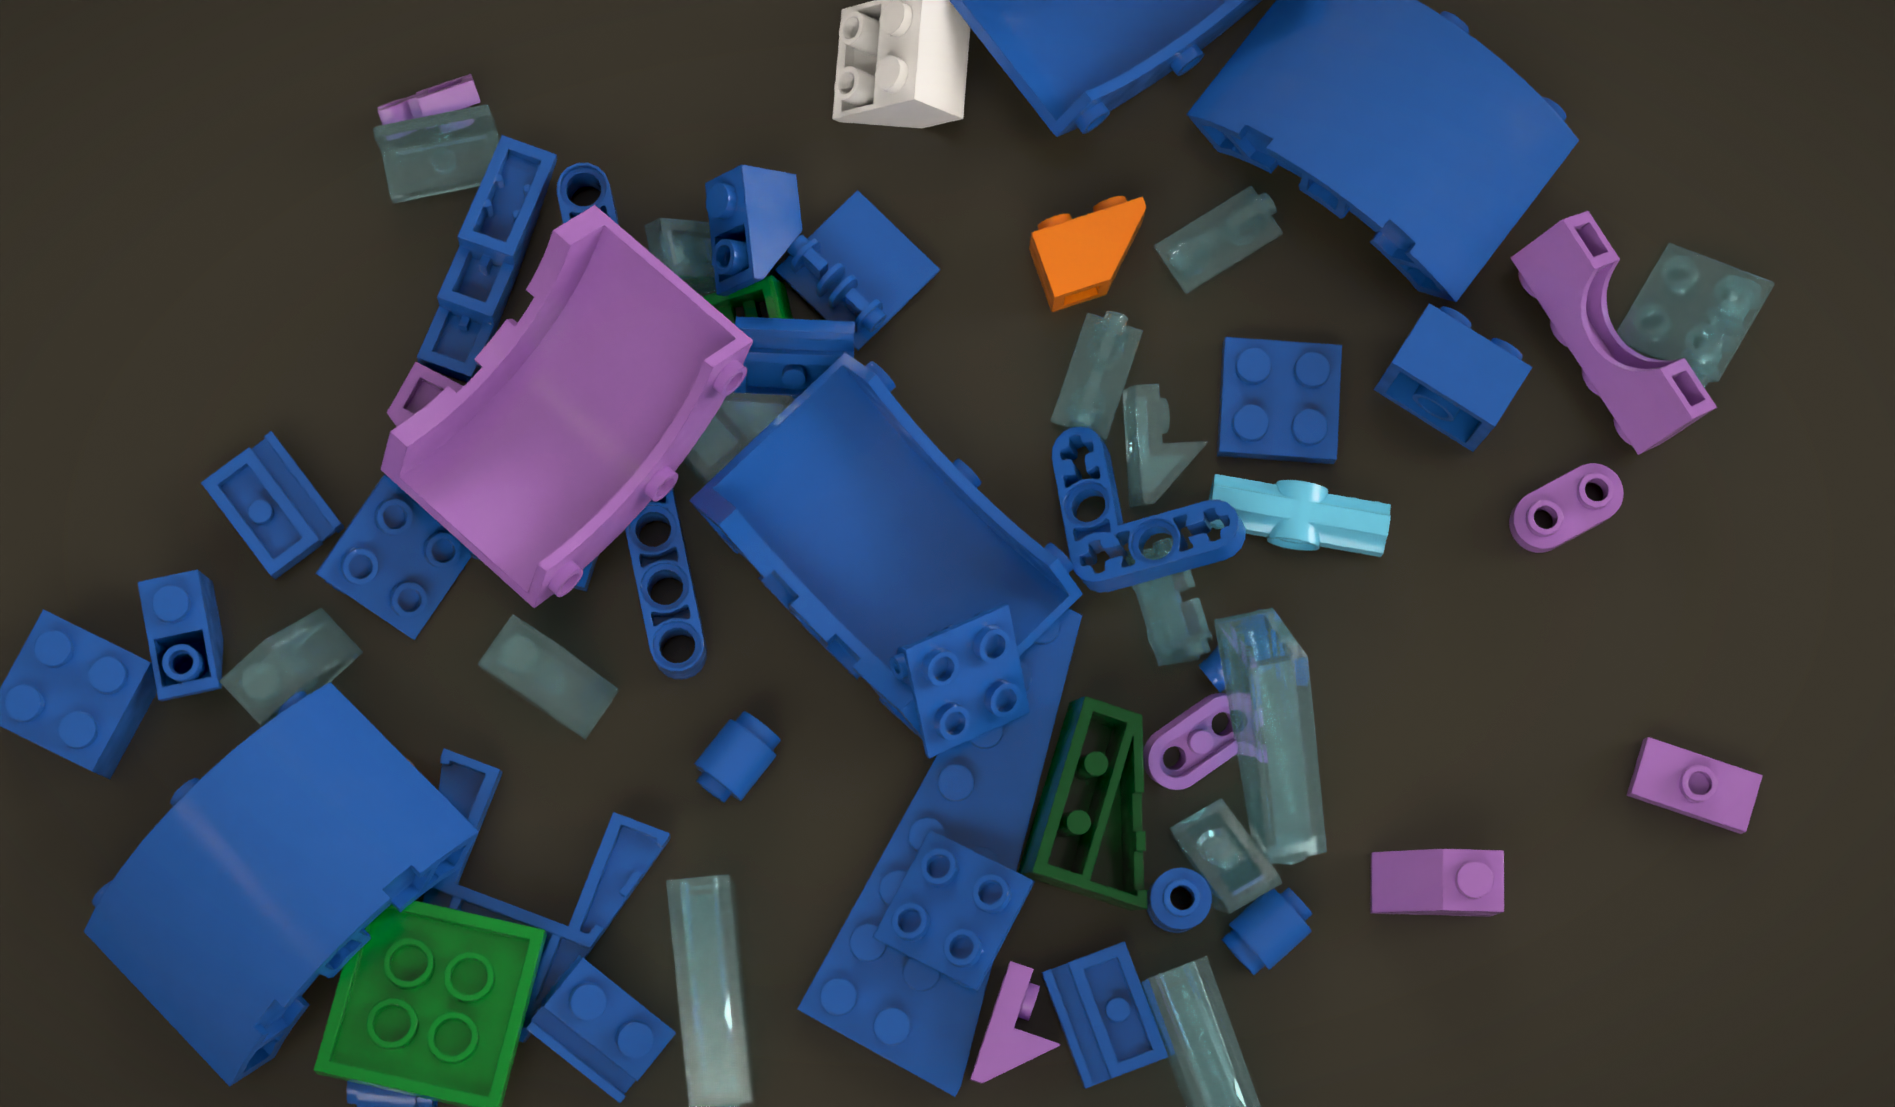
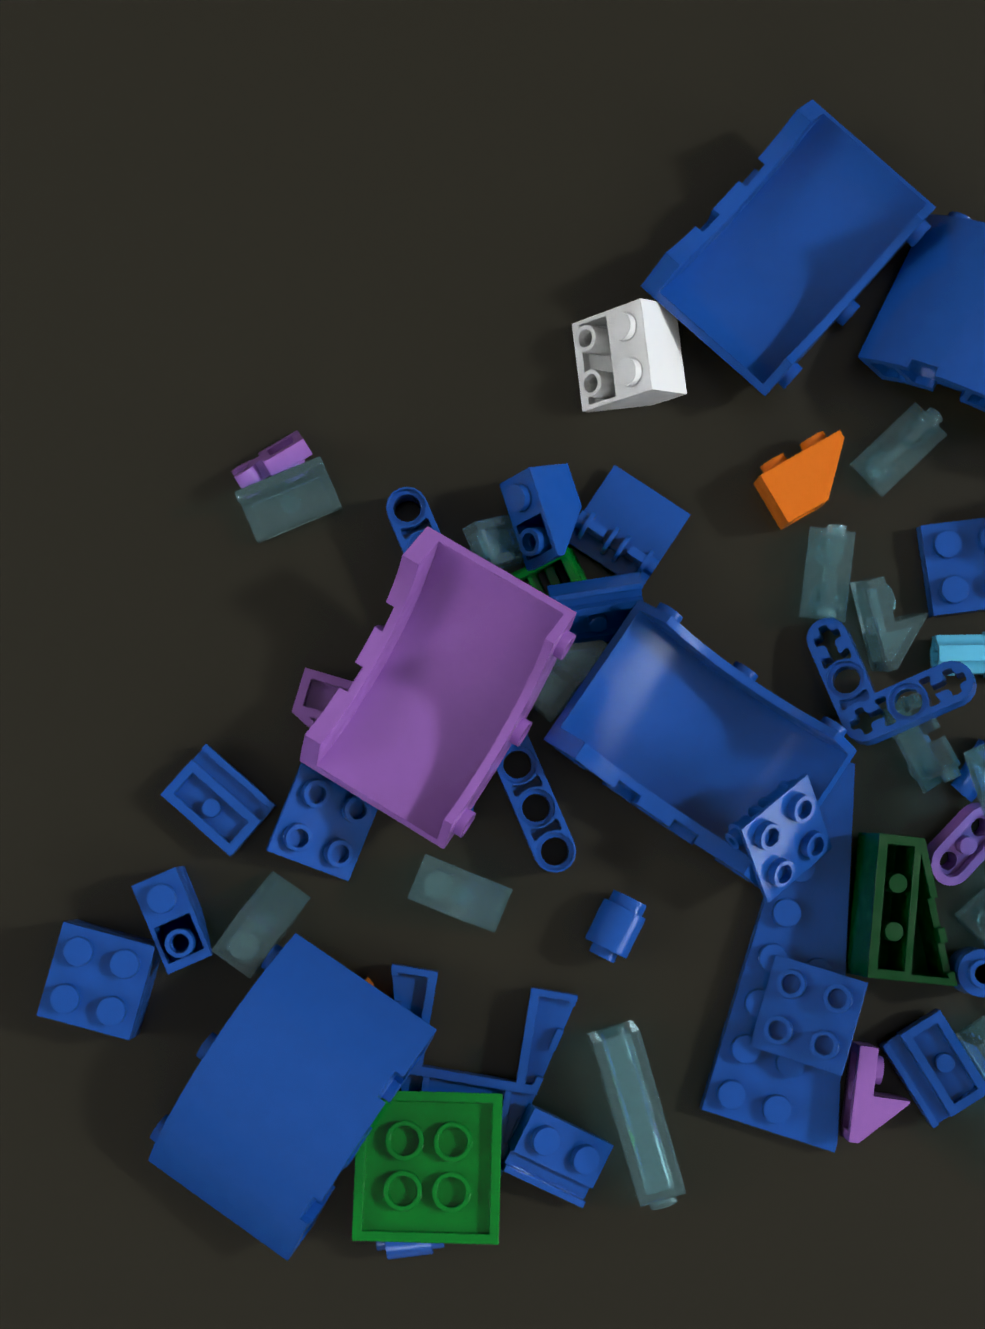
camera: 10 degrees left, 5 degrees up
blue slope [417,135,557,383] -> none

